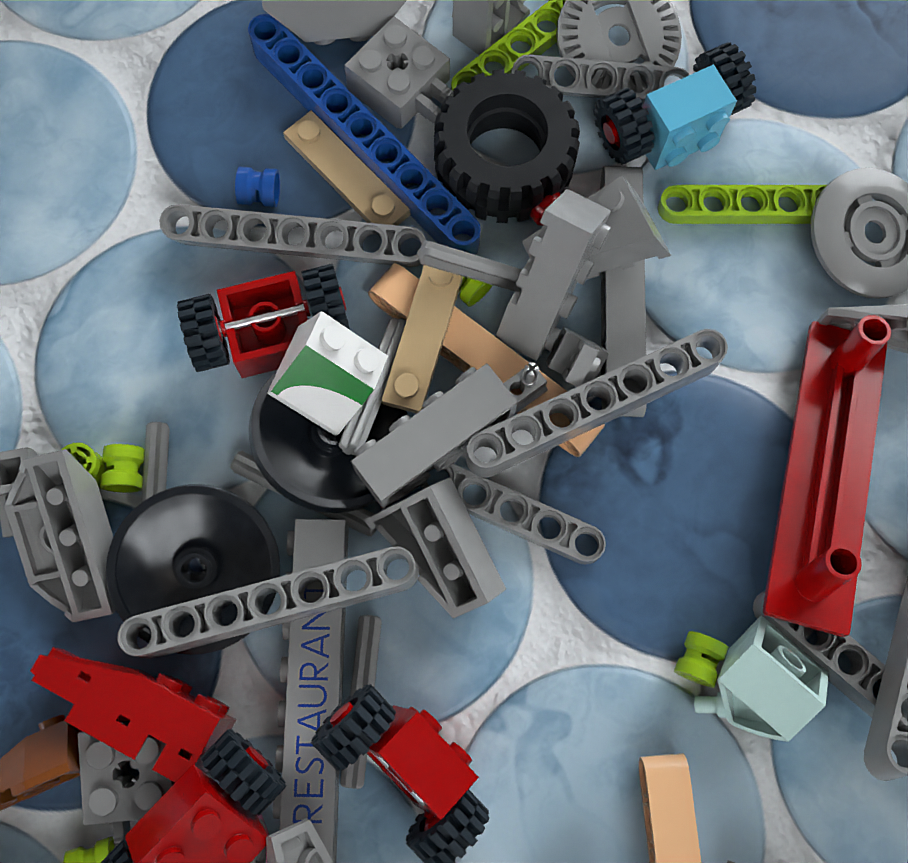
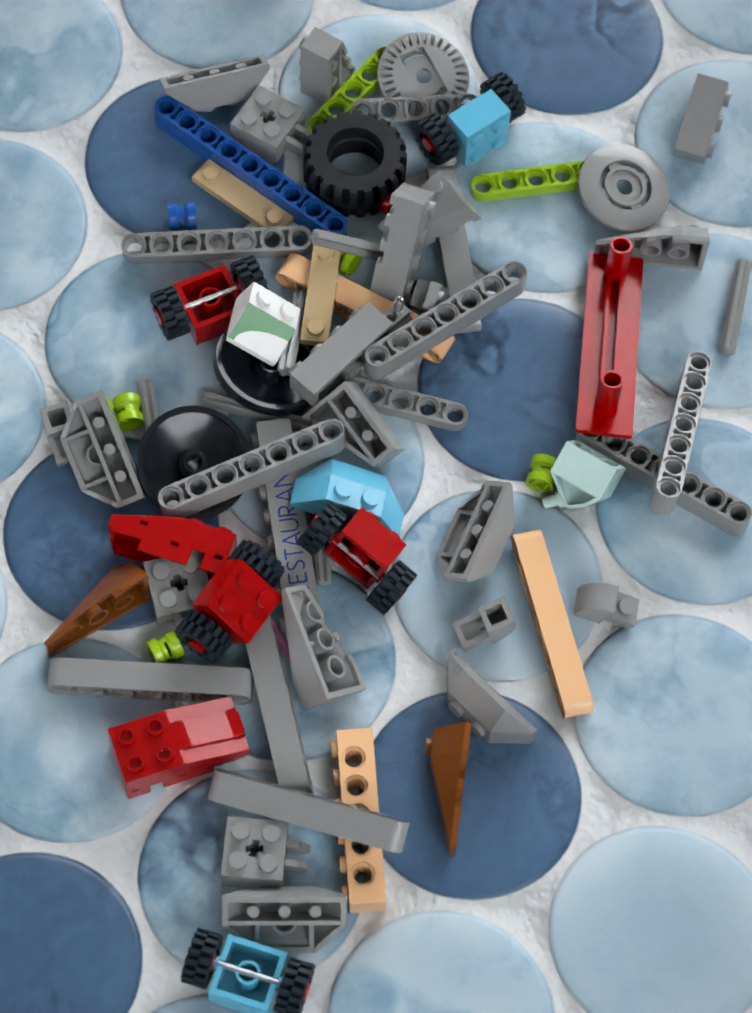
camera: 10 degrees left, 10 degrees down
none -> medium azure wedge [289,458,404,536]
none -> light grey wedge [436,480,515,583]

